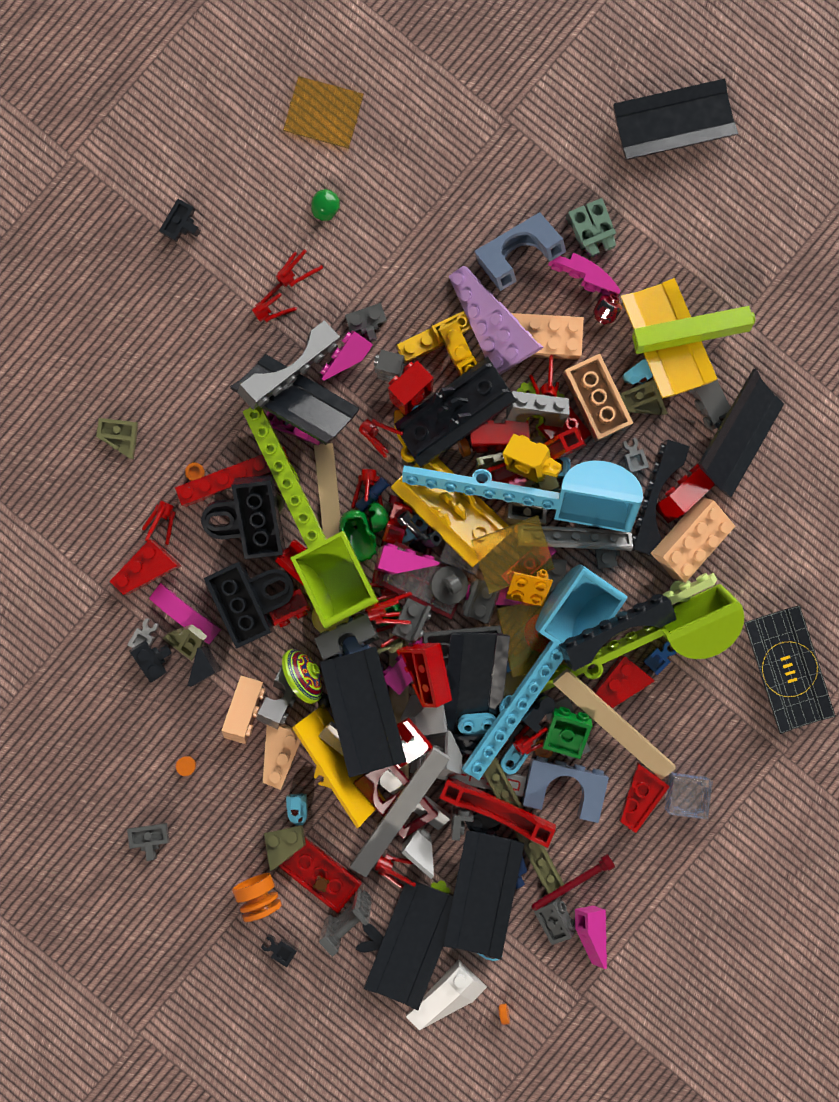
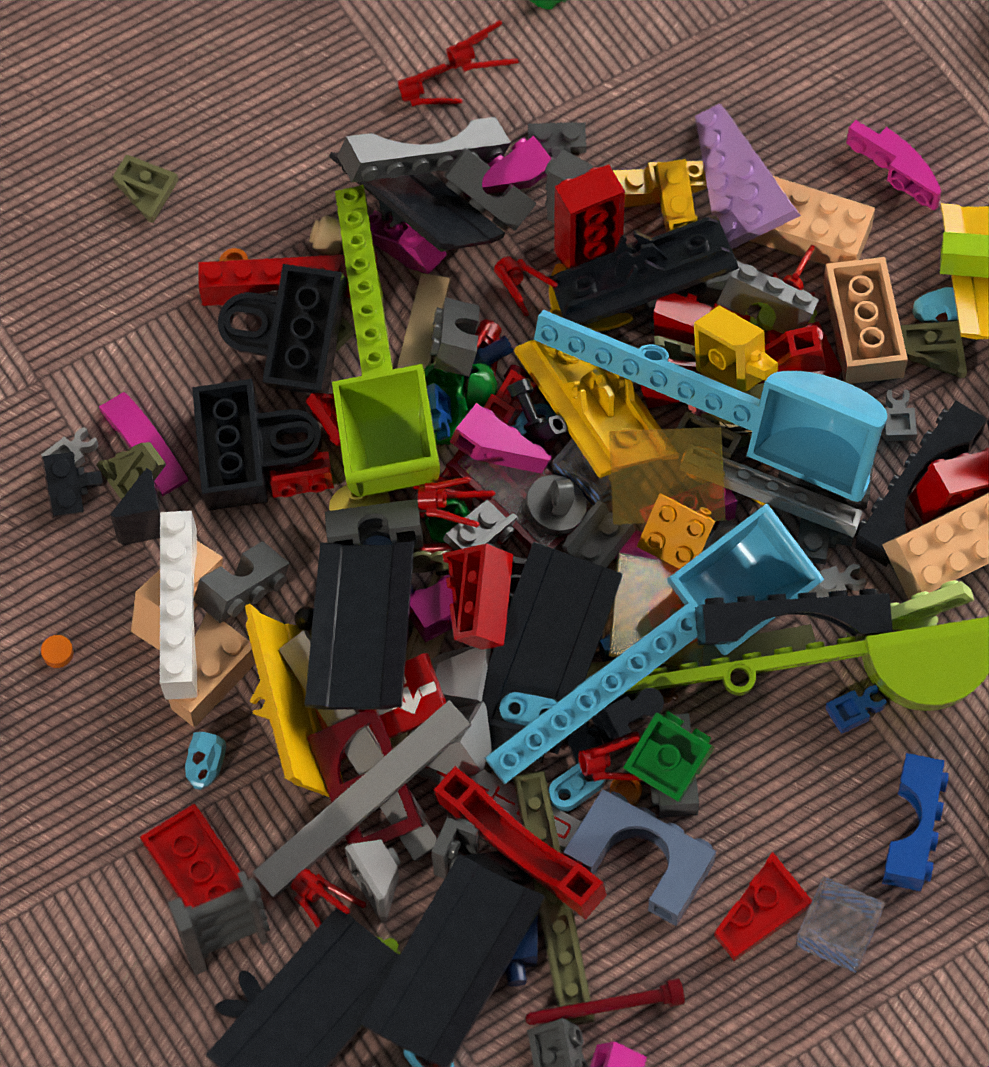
camera: 20 degrees right, 25 degrees down
red wedge [109,539,181,595] -> none
red plant [142,500,176,545] -> none
orange wheel [232,873,282,922] -> none
black plate [261,934,298,967] -> none
olive wing [264,826,306,871] -> none
dish [282,649,323,704] -> none
reddish brown piece [313,875,330,893] -> none
orange tile [458,438,471,457] -> none
sand blue arch [474,212,566,291] -> none
tan tile [553,668,676,780] -> none
sand green hips [566,198,616,258] -> none
red wedge [592,655,655,708] -> none
dark red head [593,294,622,324] -> none
none -> white arch [160,510,197,700]
none -> tan head [309,215,343,255]
none -> blue plate [427,383,452,441]
none -> dark grey arch [430,297,480,377]
none -> dark grey arch [443,148,537,231]
none -> light grey plate [811,564,866,598]
none -> blue arch [882,753,949,891]

